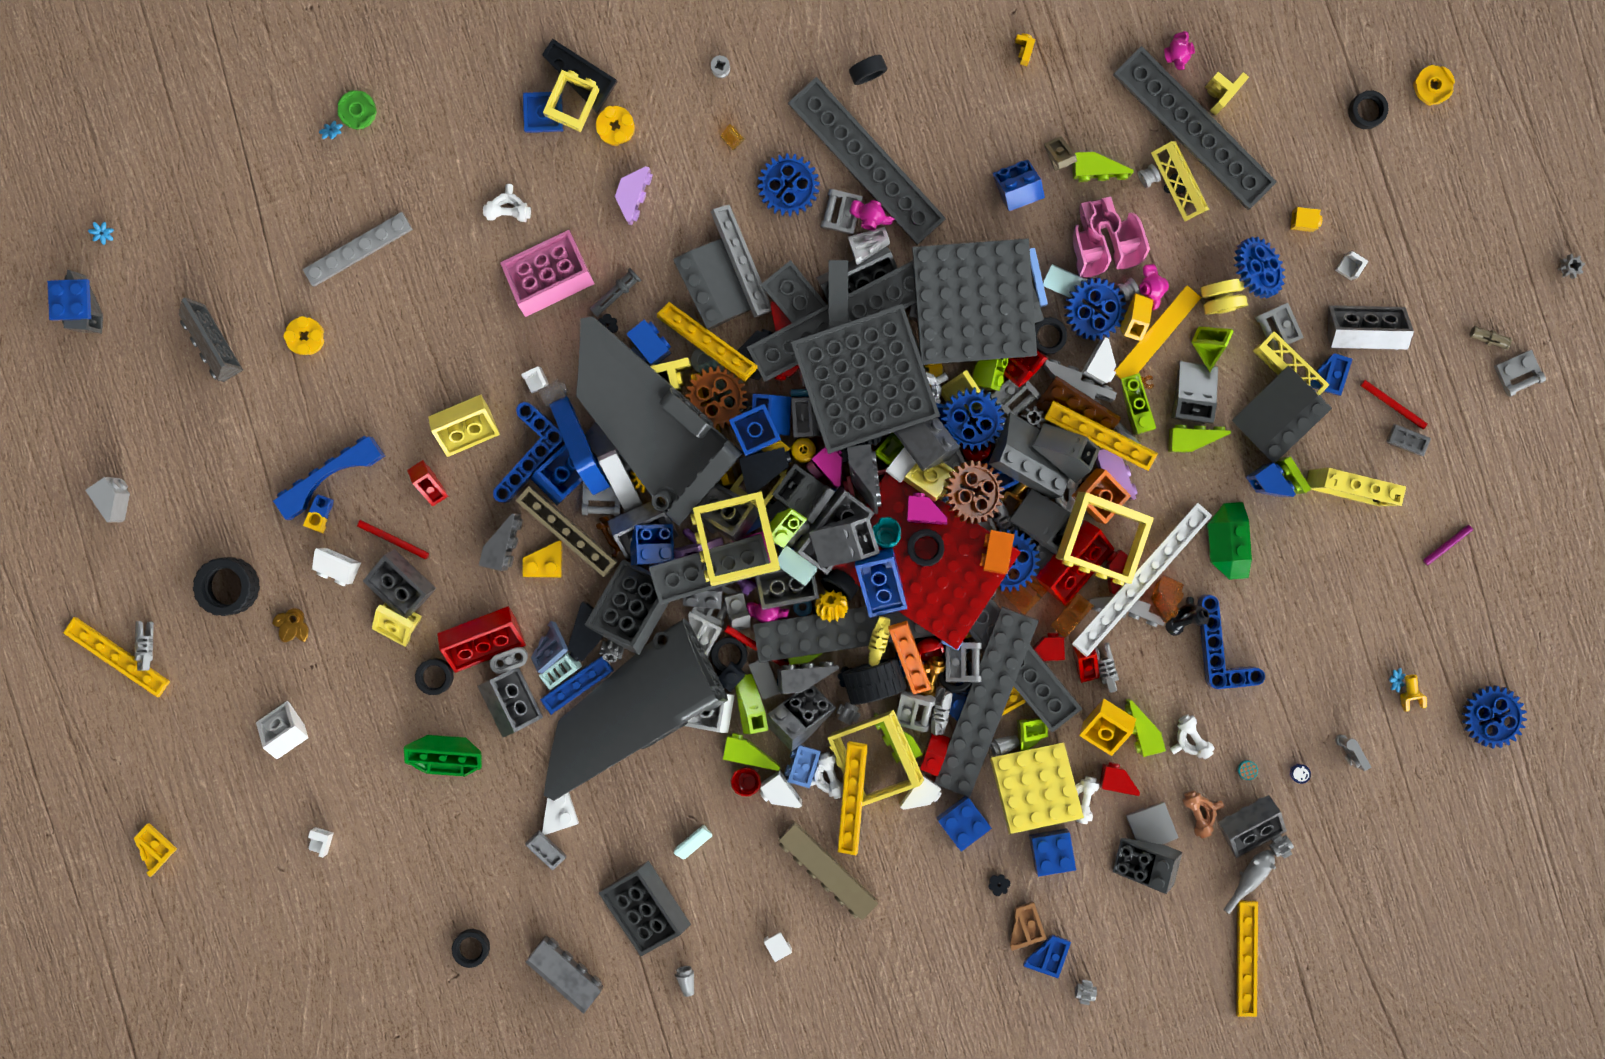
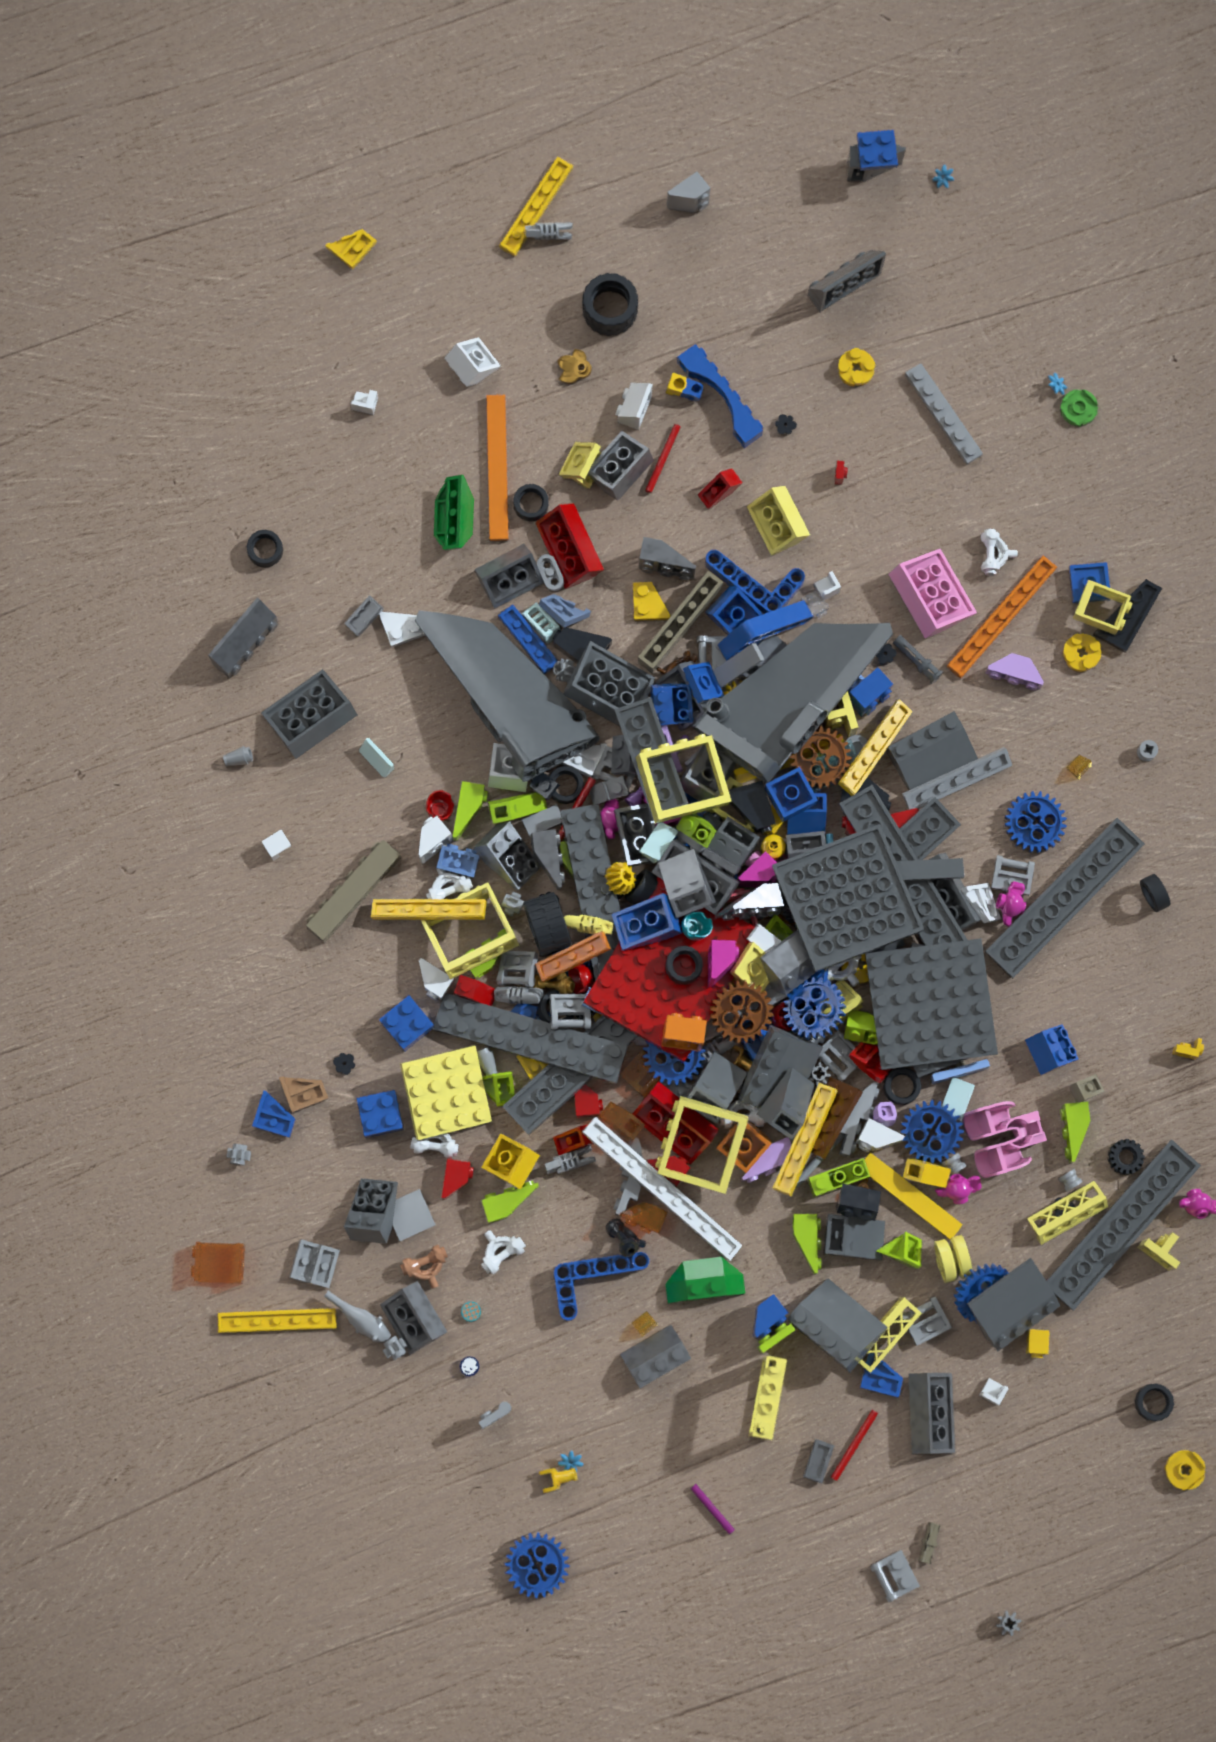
camera: 90 degrees right, 10 degrees down
dark azure plate [793,601,812,616] -> none
none -> clear orange panel [191,1242,245,1284]
none -> light grey slope [289,1239,340,1288]
none -> orange tile [487,395,509,541]
none -> flat silver slope [620,1325,691,1389]
none -> clear yellow slope [631,1311,657,1337]
none -> blue plate [683,662,724,703]
none -> black plant [775,414,797,434]
none -> red plate [835,460,848,484]
none -> black slope [836,1184,881,1221]
none -> lavender rock [872,1102,897,1127]
none -> orange tile [947,556,1057,679]
none -> dark grey slope [967,1257,1060,1352]
none -> black tyre [1108,1139,1145,1175]

